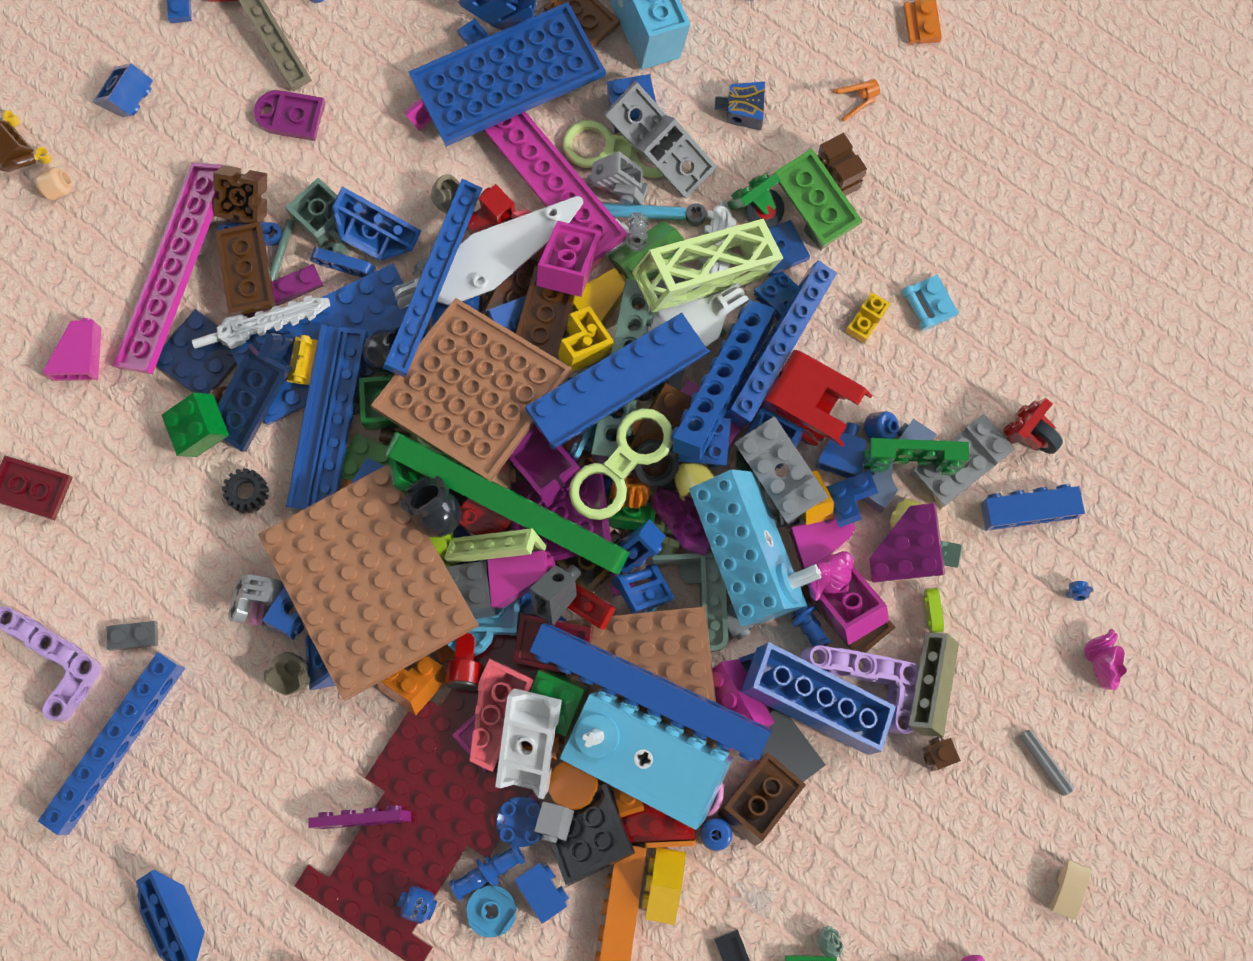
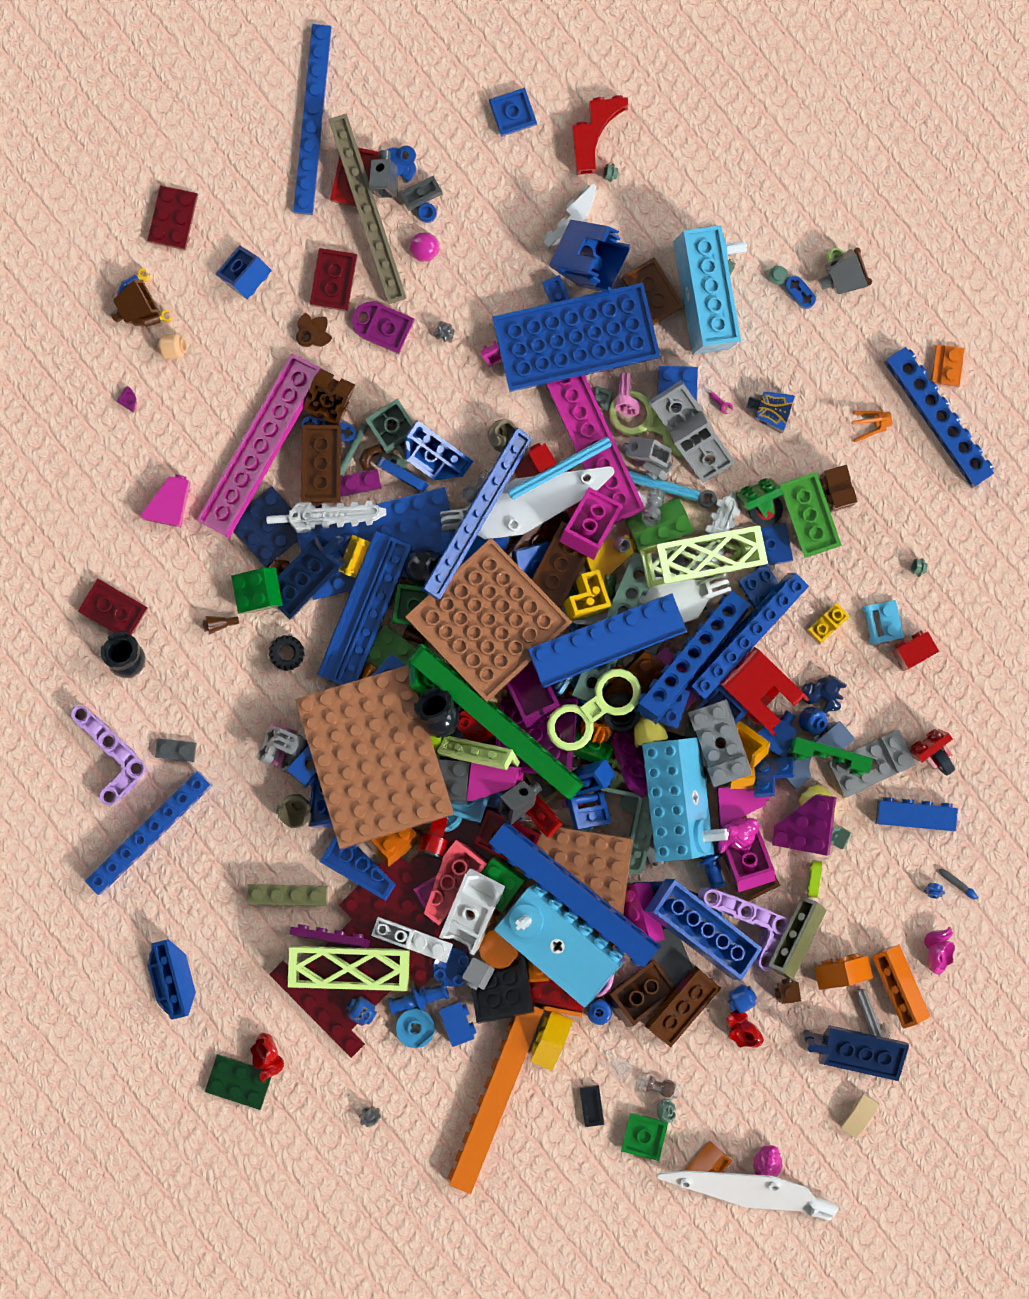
camera: 10 degrees right, 10 degrees up
none -> black tile [100,632,146,678]
none -> magenta tile [117,386,137,413]
none -> dark red plate [147,185,198,250]
none -> reddish brown cone [202,616,239,635]
none -> olive brick [247,884,328,906]
none -> yellowish green piece [288,946,410,991]
none -> reddish brown plate [296,313,332,347]
none -> dark red plate [310,248,358,312]
none -> blue wing [319,835,396,901]
none -> reddish brown arm [359,444,383,469]
none -> white slope [371,917,453,963]
none -> dark pink hair [409,232,440,262]
none -> flat silver plant [434,321,455,343]
none -> medium azure axle [508,437,612,500]
none -> sand green tile [594,386,614,411]
none -> clear green pin [604,574,617,601]
none -> light grey hinge [613,536,630,553]
none -> bright pink piece [615,373,640,417]
none -> clear piece [635,1072,681,1100]
none -> reddish brown plate [644,966,721,1048]
none -> dark pink hand [710,392,733,414]
none -> light orange panel [723,721,770,768]
none -> red hair [725,1010,764,1048]
none -> blue head [727,984,758,1013]
none -> dark blue animal [801,674,847,714]
none -> dark blue hinge [803,1025,909,1081]
none -> orange brick [814,953,873,990]
none -> orange brick [872,944,931,1029]
none -> blue brick [884,347,994,488]
none -> red brick [892,630,940,671]
none -> sand green plate [911,558,928,577]
none -> dark grey piece [939,869,978,899]

